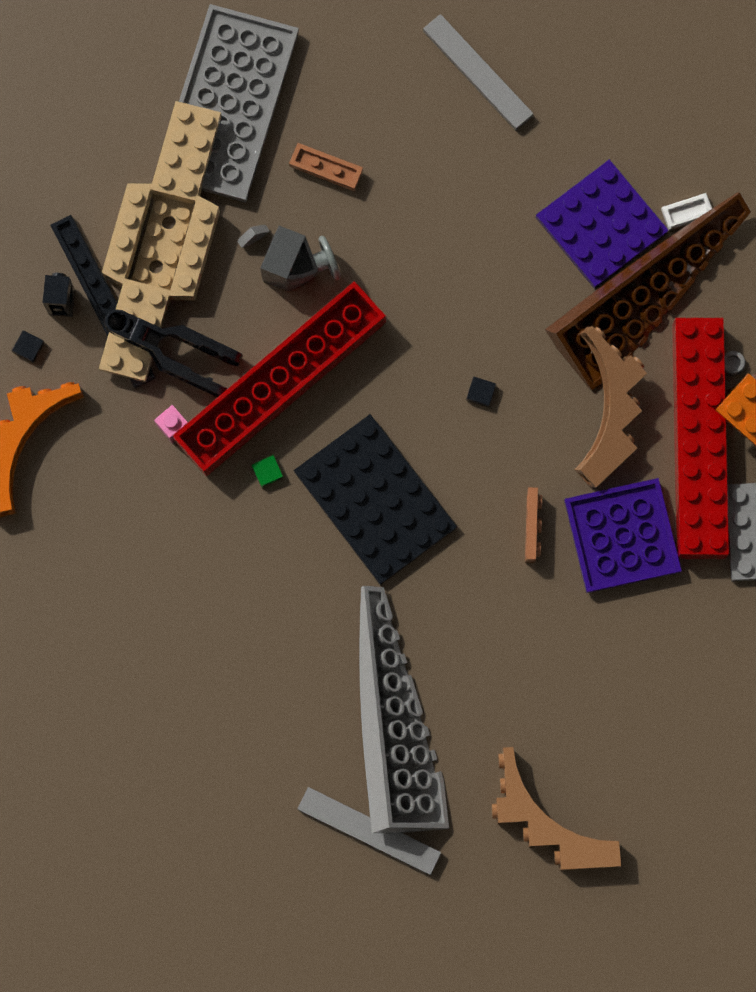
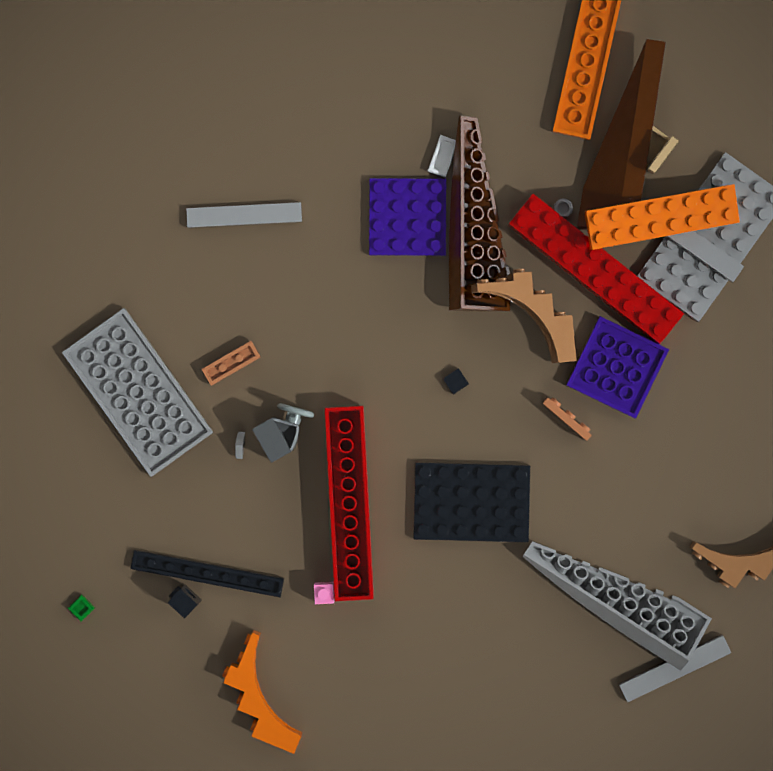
camera: 55 degrees left, 10 degrees up
black tile [12,330,45,363] -> none
tan piece [99,101,222,382] -> none
black piece [104,309,243,397] -> none
green tile [251,455,283,488] -> none

